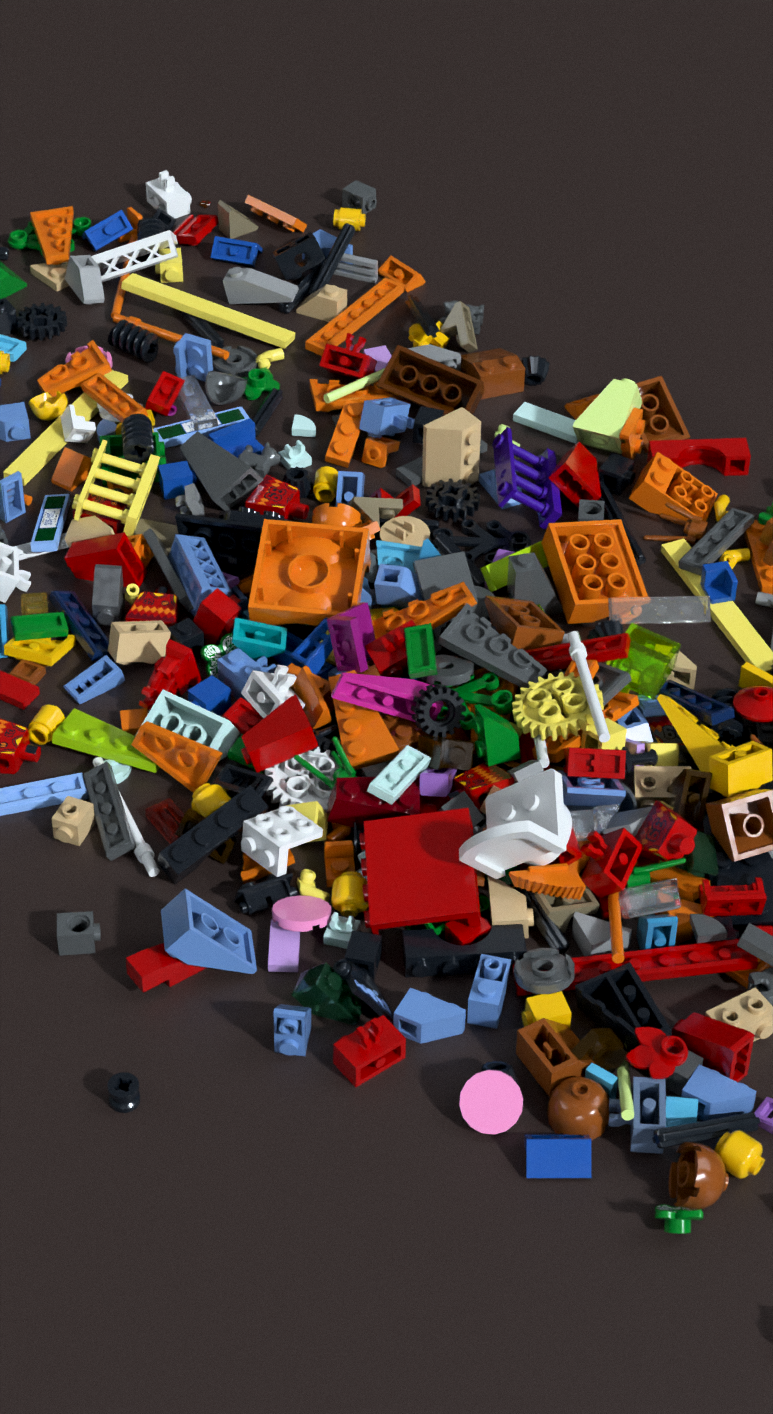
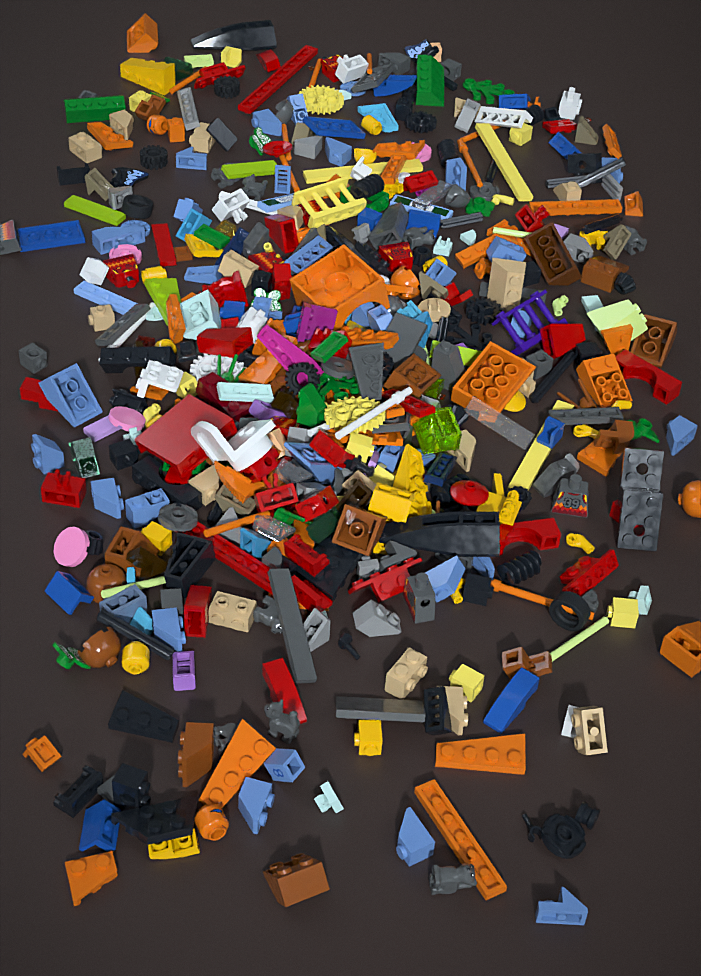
camera: 45 degrees right, 0 degrees up
orange wing [30,206,74,265] -> none
light grey slope [223,267,299,304] -> none
teal slope [232,617,287,661] -> none
yellow brick [333,207,366,231] -> none
black arm [333,959,394,1024] -> none
dark grey brick [342,180,377,214] -> none
red plate [626,1027,688,1079] -> none

